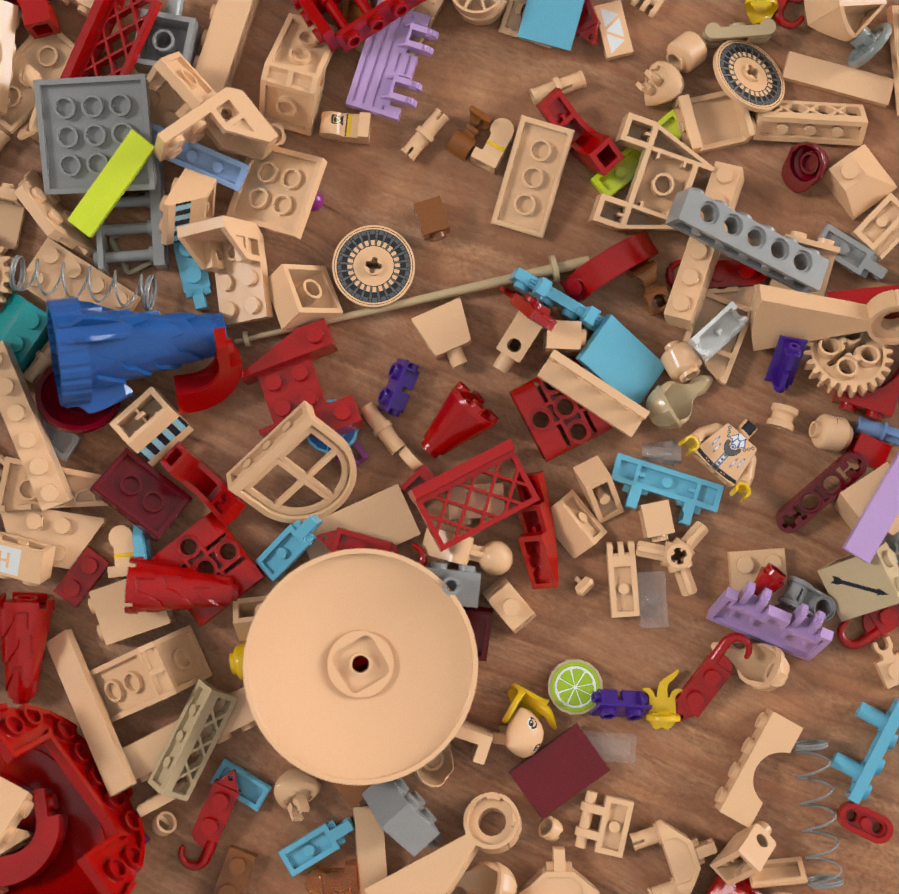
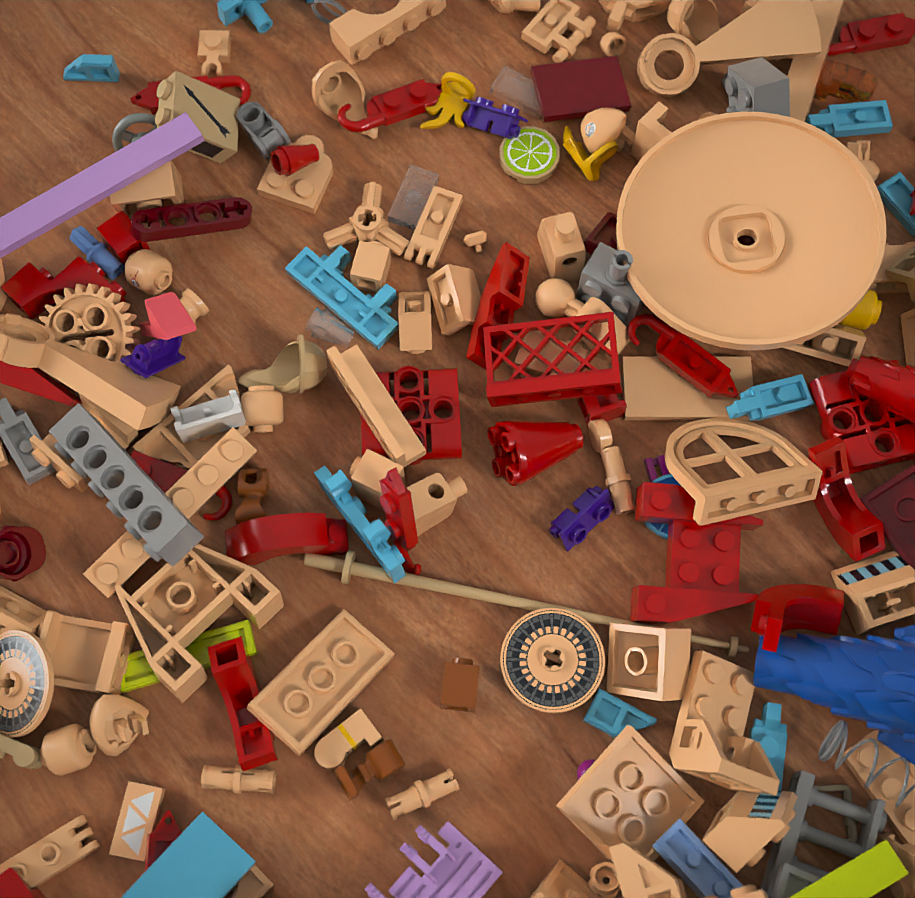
camera: 155 degrees left, 15 degrees down
light nougat leg [319,111,372,145] -> none
light nougat torso [411,297,471,369] -> none
medium azure tile [575,314,665,405] -> none
light nougat torso [678,419,758,503] -> none
lavender hinge [706,581,834,662] -> none
none -> coral slope [139,292,197,340]
none -> medium azure tile [583,689,657,737]

